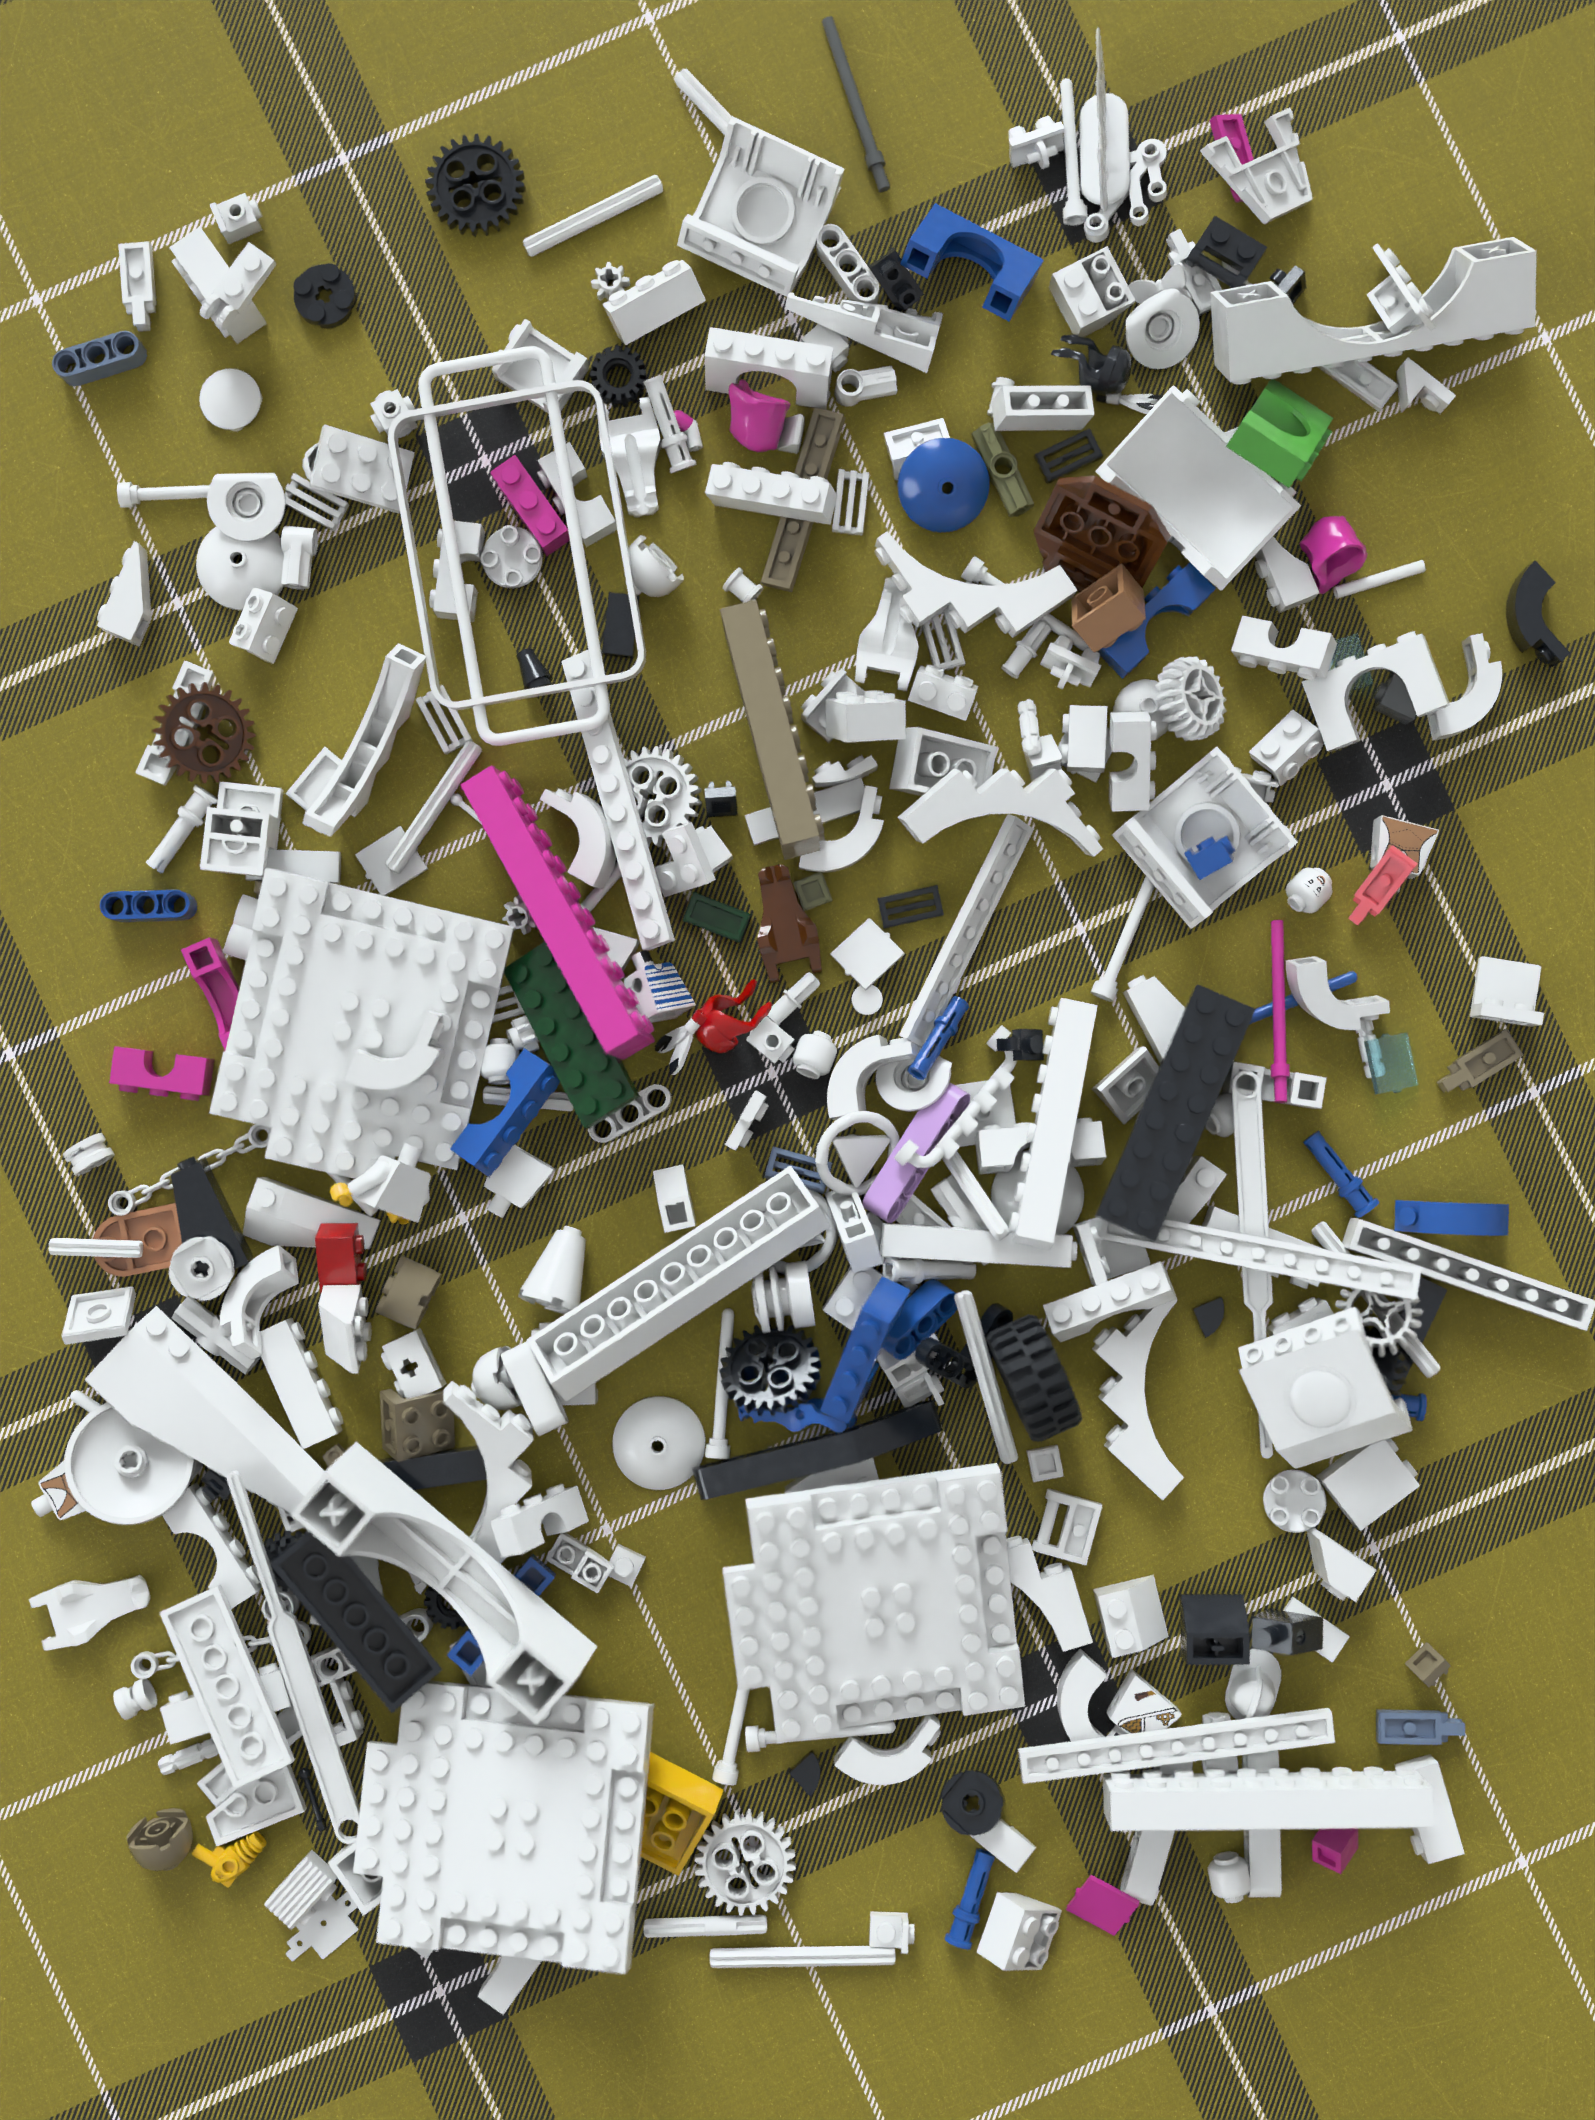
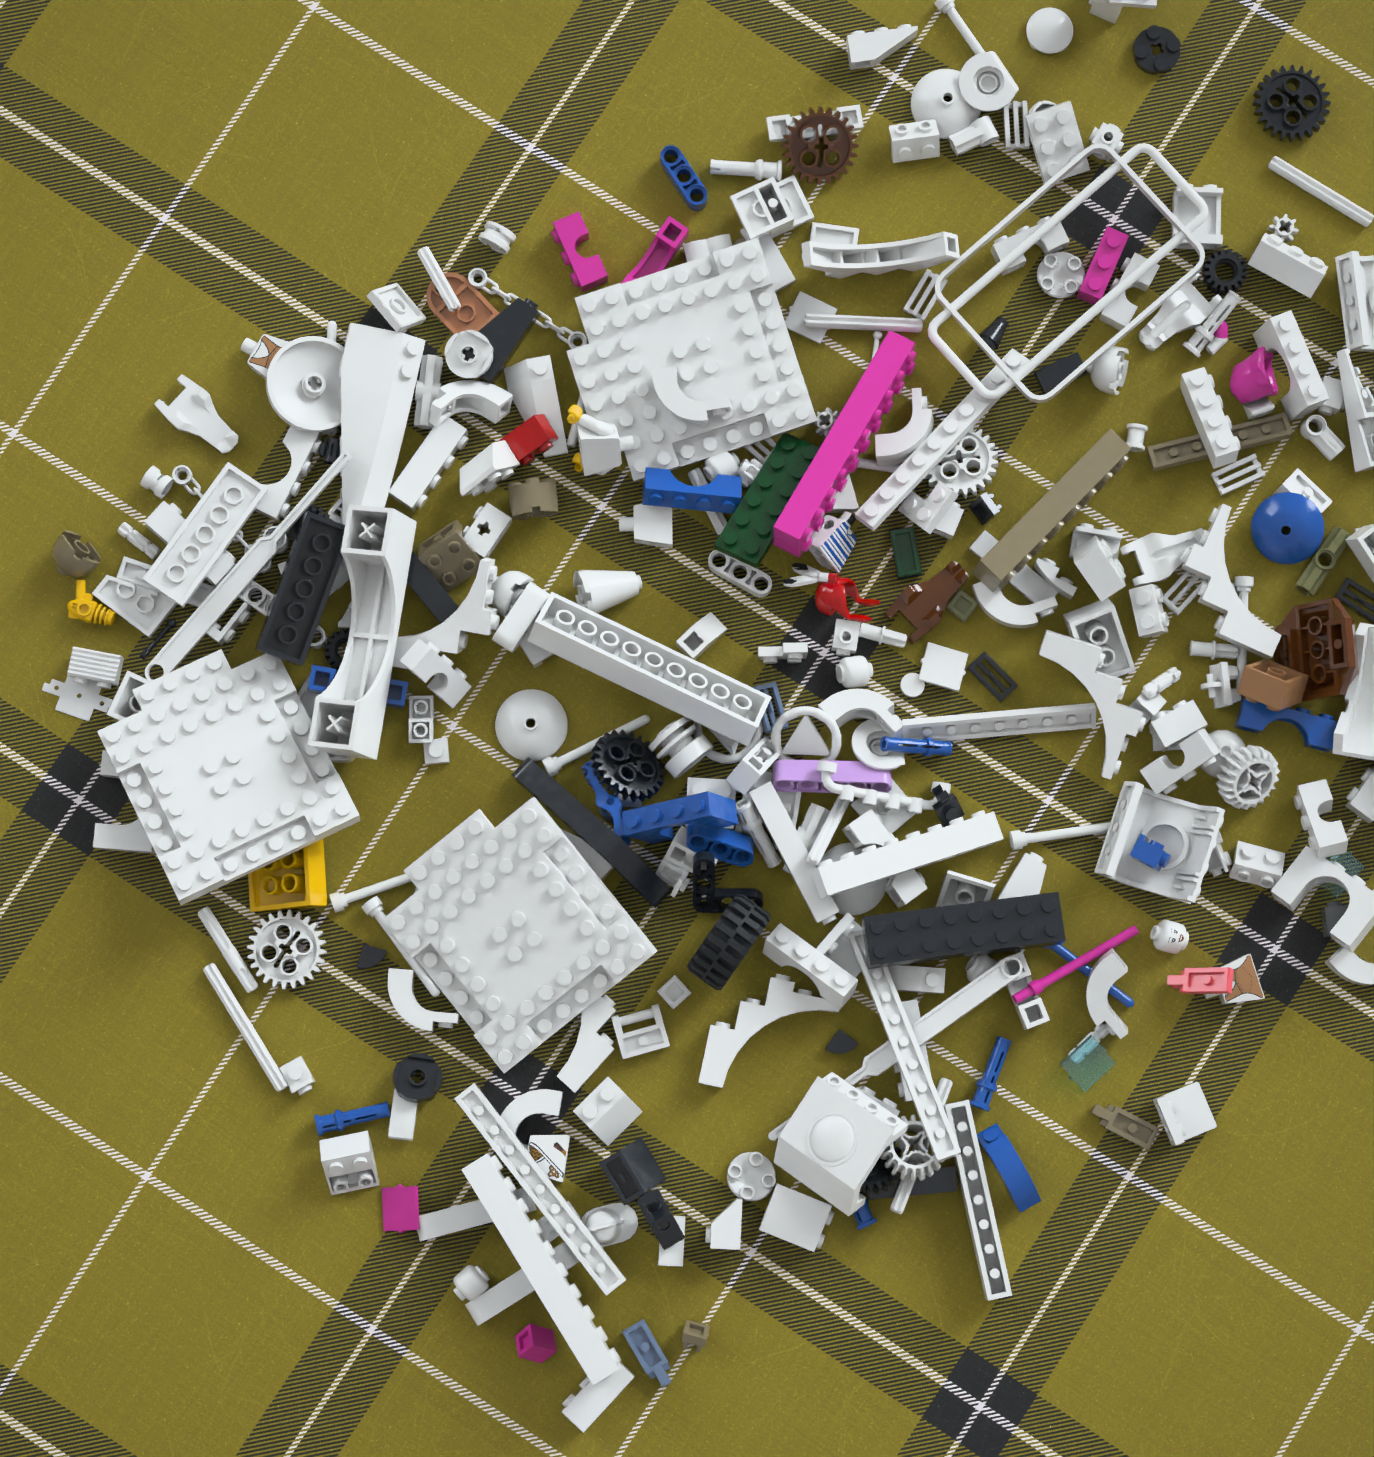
camera: 60 degrees right, 5 degrees down
white axle [954,1290,1018,1464] -> none

